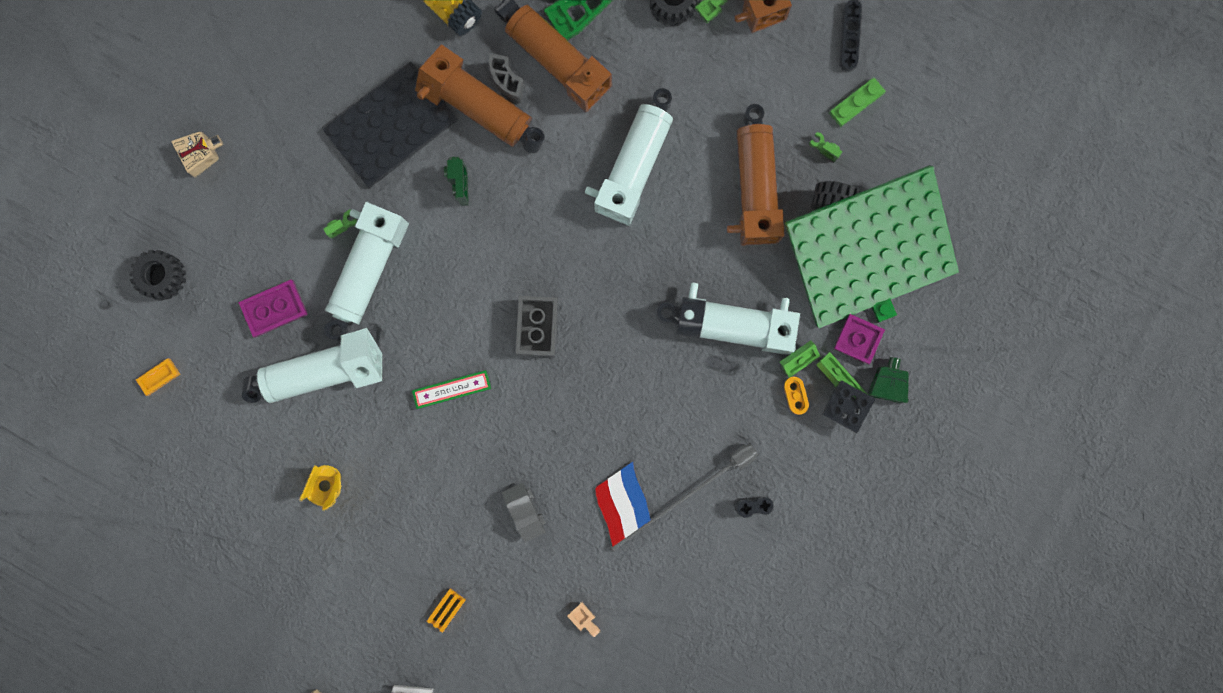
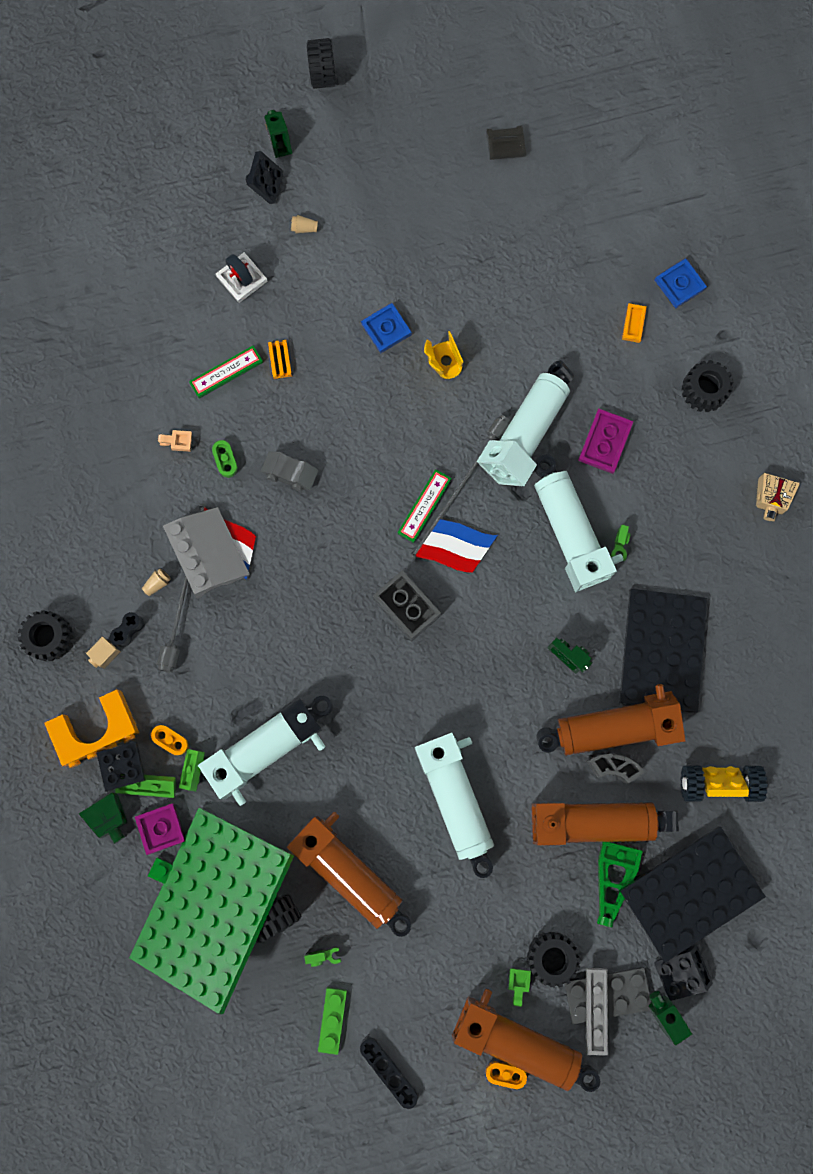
camera: 135 degrees right, 5 degrees down
none -> black tyre [18,610,73,661]
none -> light orange arch [44,690,139,768]
none -> tan brick [86,637,120,669]
none -> tan cone [142,568,171,596]
none -> light grey piece [163,507,250,599]
none -> tile [189,346,263,399]
none -> bright green plate [212,440,238,478]
none -> blue plate [361,303,412,354]
none -> flag [410,415,511,573]
none -> clear smoke plate [486,125,526,160]
none -> blue plate [655,258,707,309]

